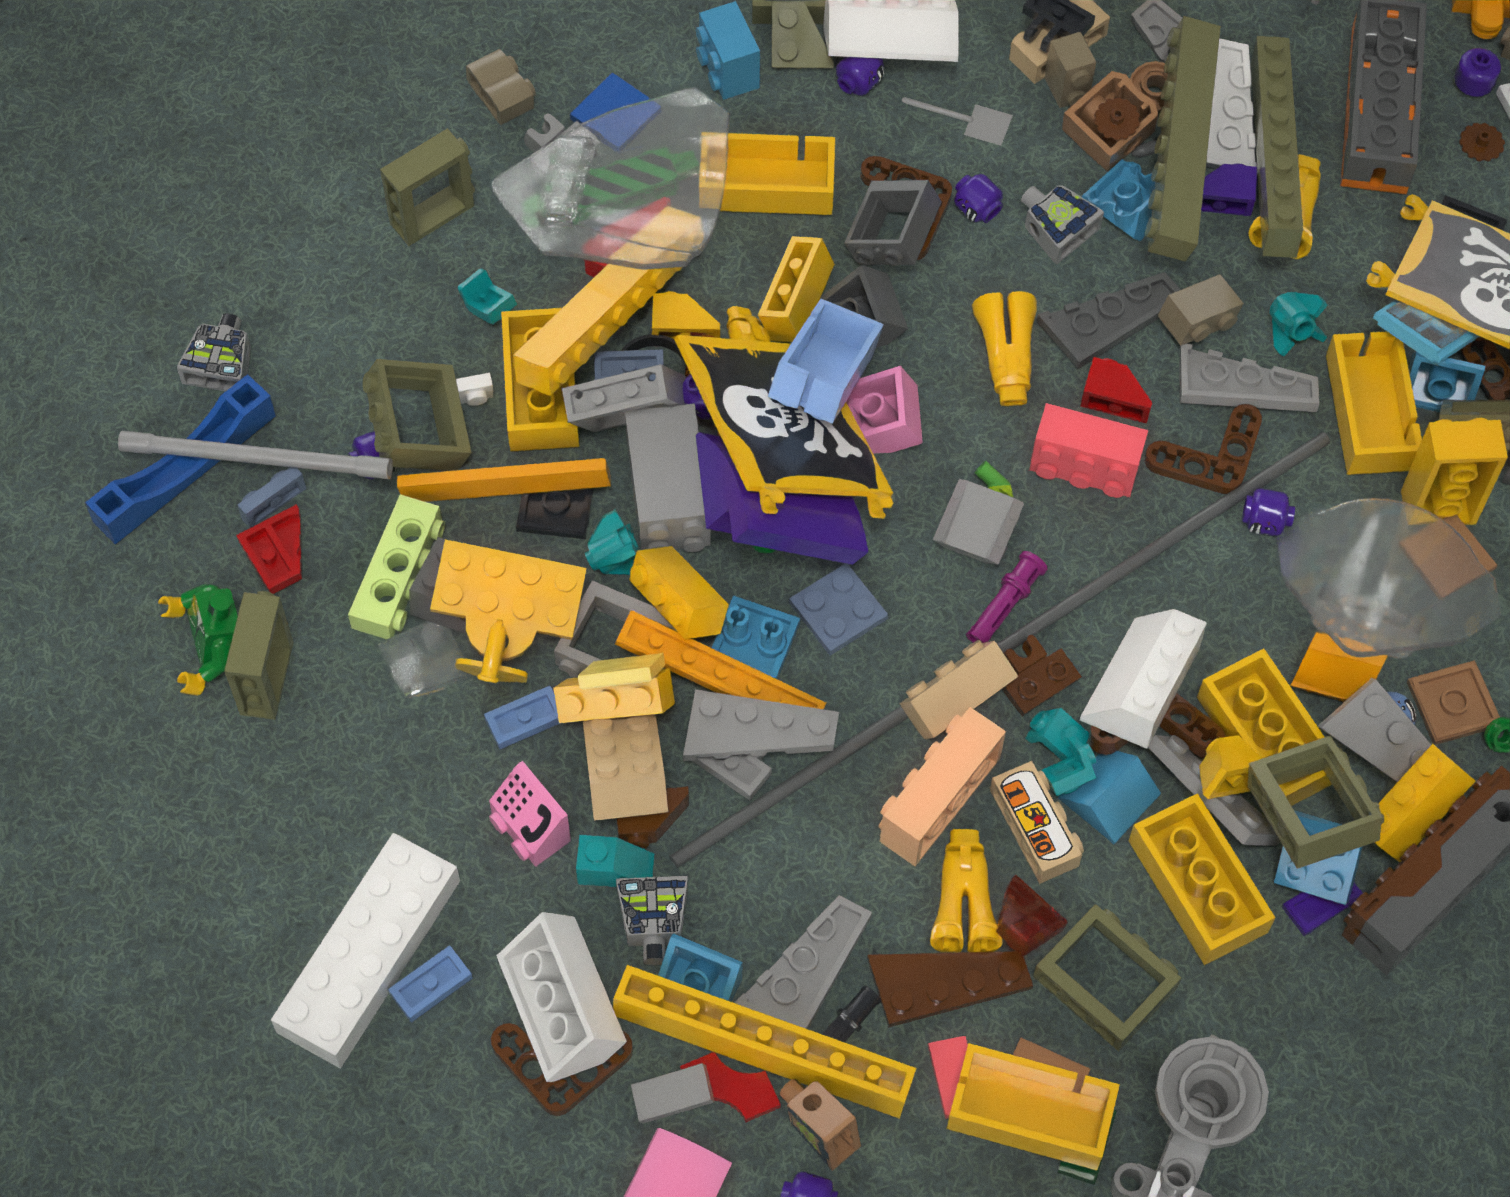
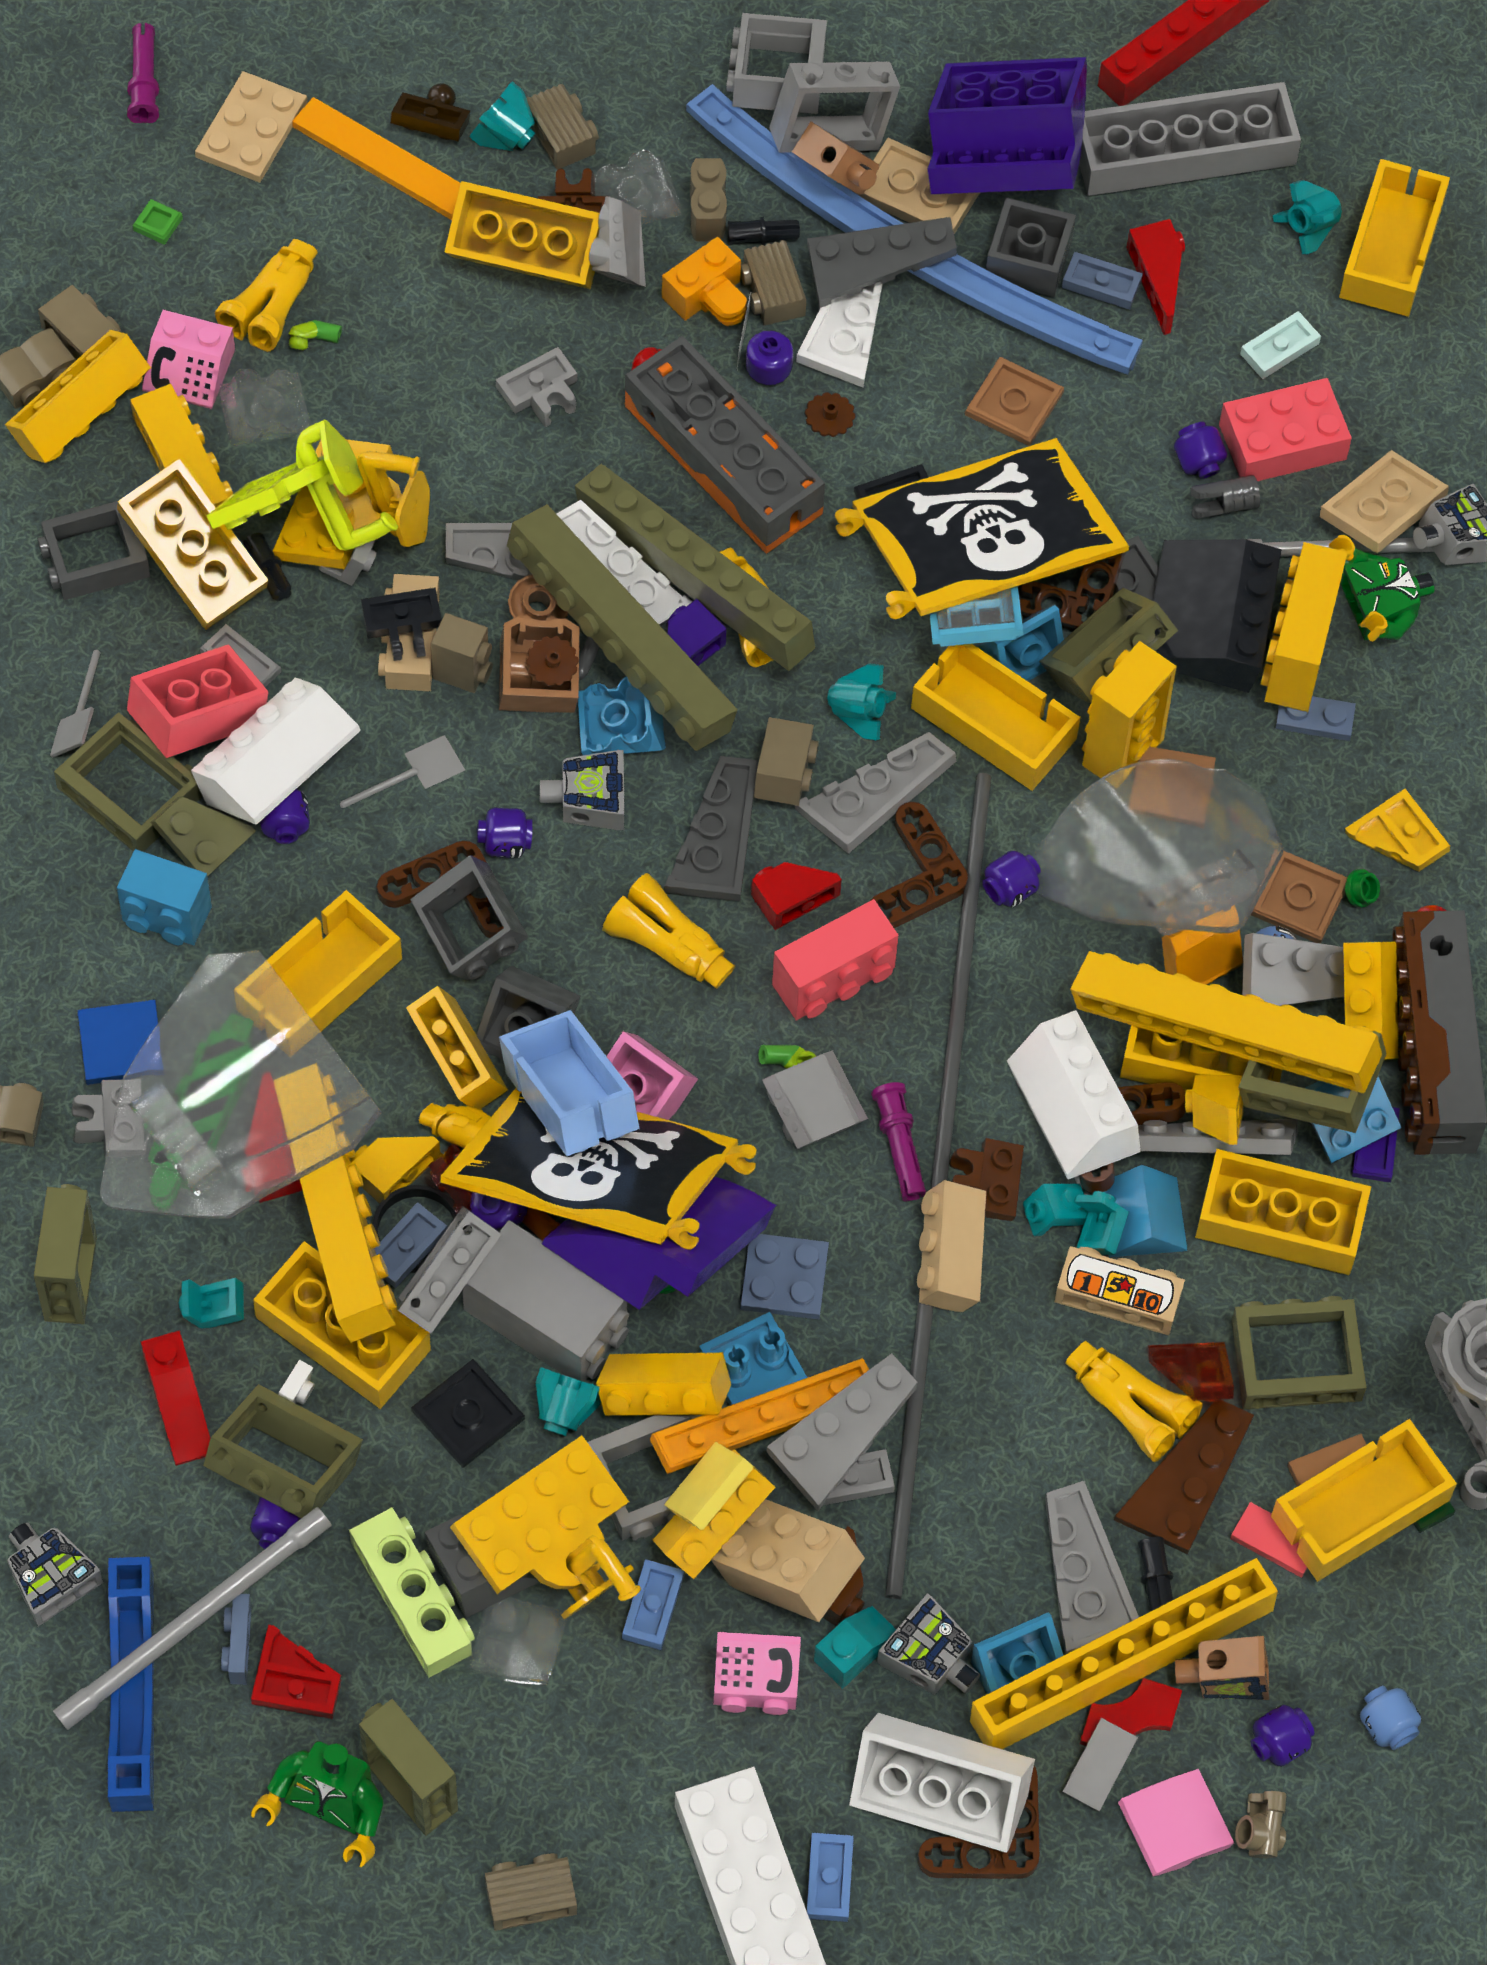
camera: 50 degrees left, 0 degrees up
light orange tile [397,458,611,502] -> none
light nougat brick [879,707,1006,866] -> none
none -> red slope [140,1330,211,1466]
none -> dark tan brick [485,1853,577,1931]
none -> white sticker [737,292,751,369]
none -> yellow brick [1070,951,1382,1094]

